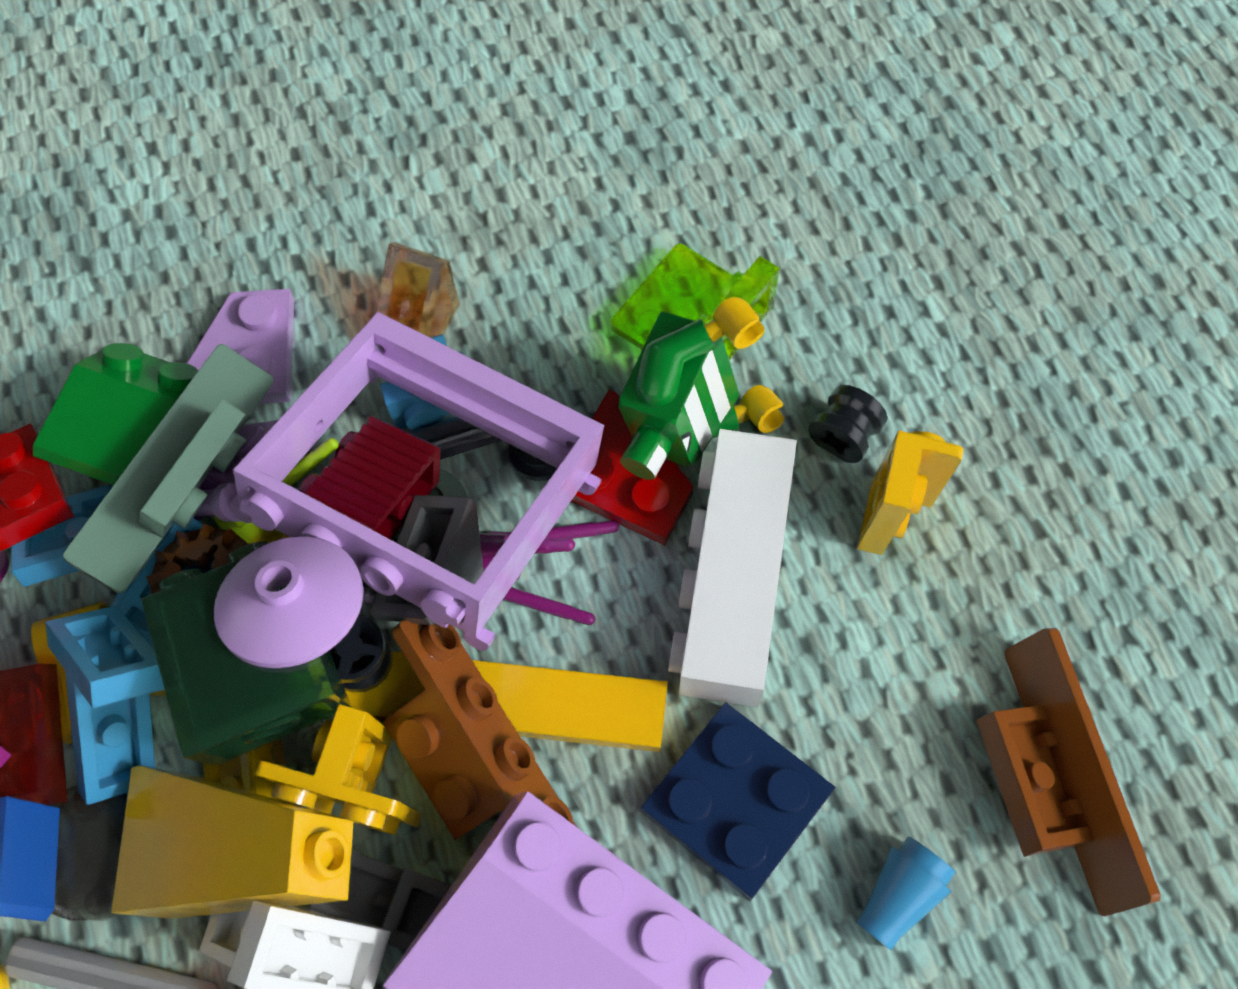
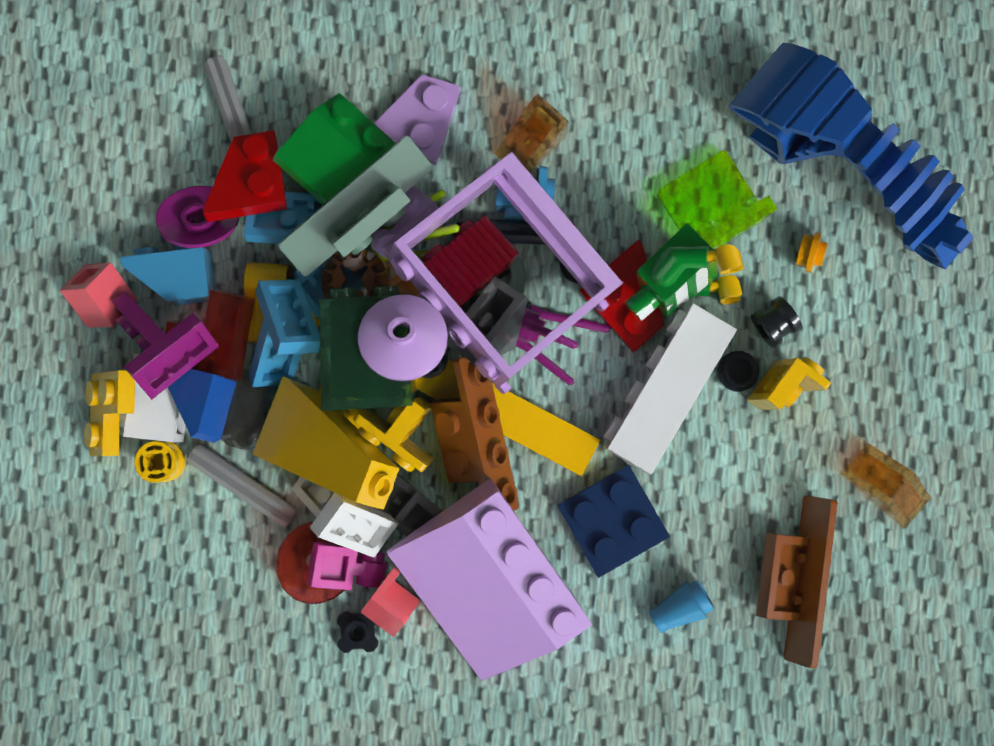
camera: 25 degrees right, 20 degrees up
none -> black plate [717,351,759,392]
none -> blue piece [728,42,974,269]
none -> light orange plate [796,232,828,273]
none -> clear orange slope [841,443,931,529]

